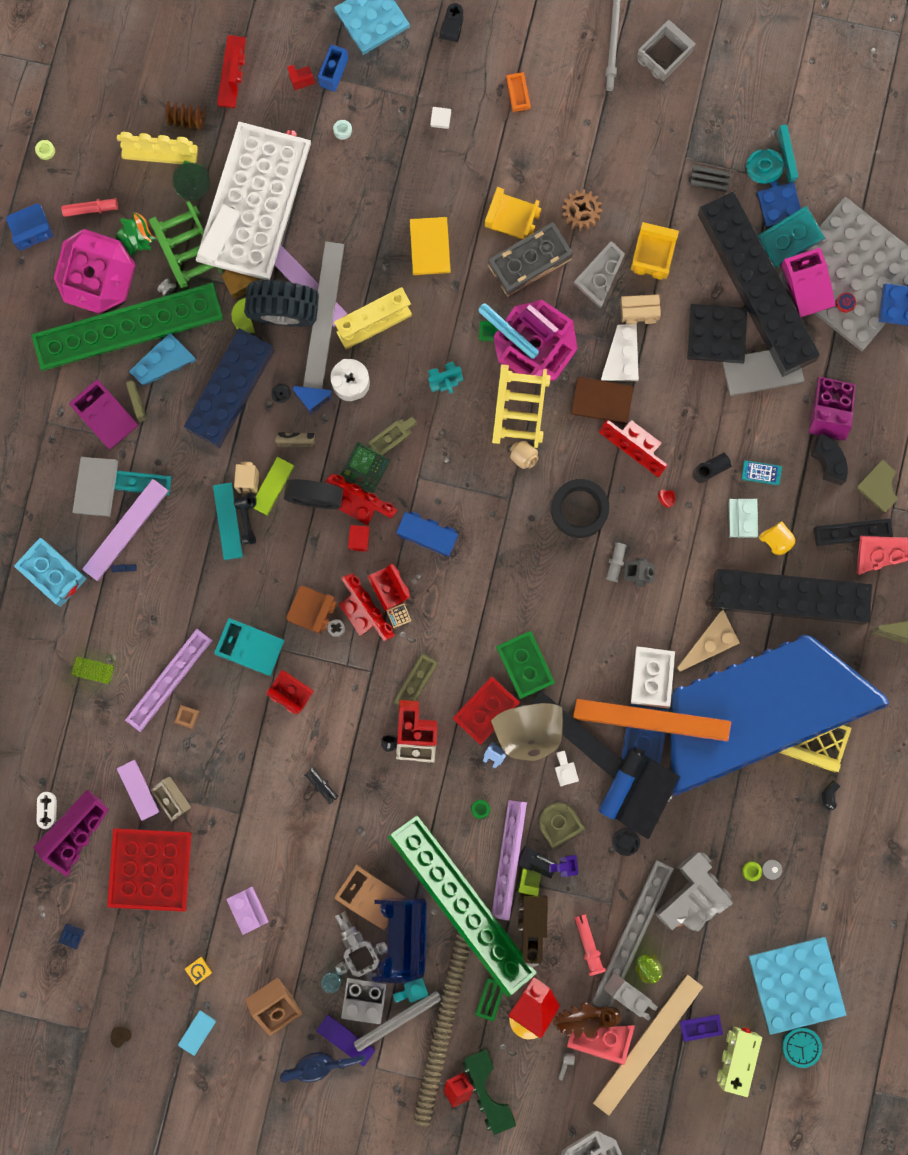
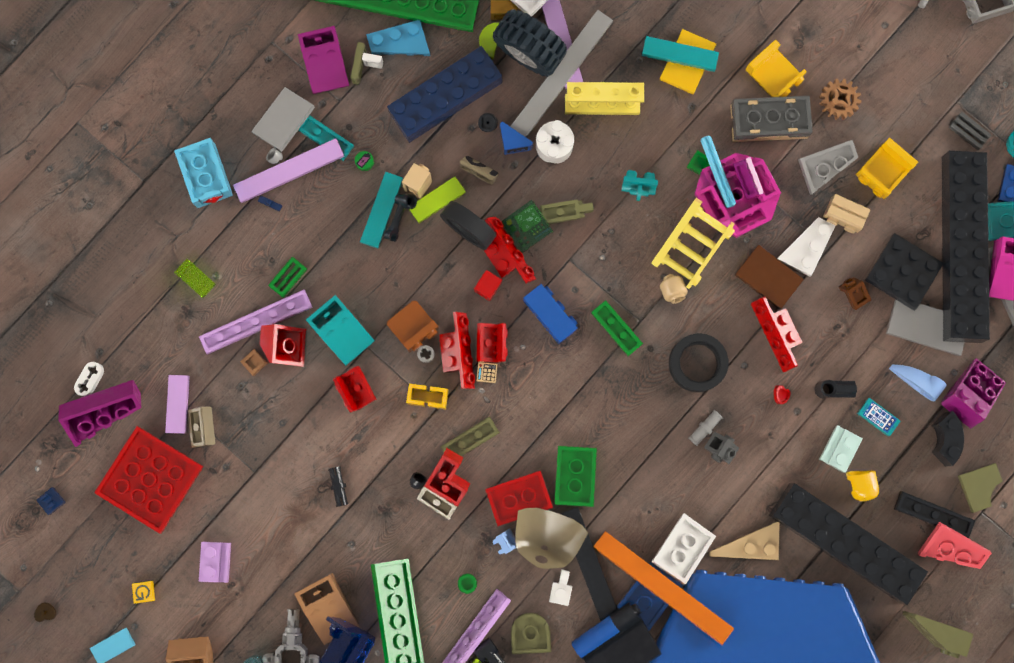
camera: 25 degrees right, 0 degrees up
none -> red slope [260,324,306,367]
none -> light grey hinge [266,148,283,165]
none -> green tile [268,257,308,298]
none -> green tile [355,151,374,171]
none -> white tile [362,53,383,69]
none -> yellow piece [406,384,449,410]
none -> green plate [591,300,643,356]
none -> teal tile [642,36,719,72]
none -> reddish brown bracket [839,277,871,310]
none -> light blue piece [889,364,947,401]

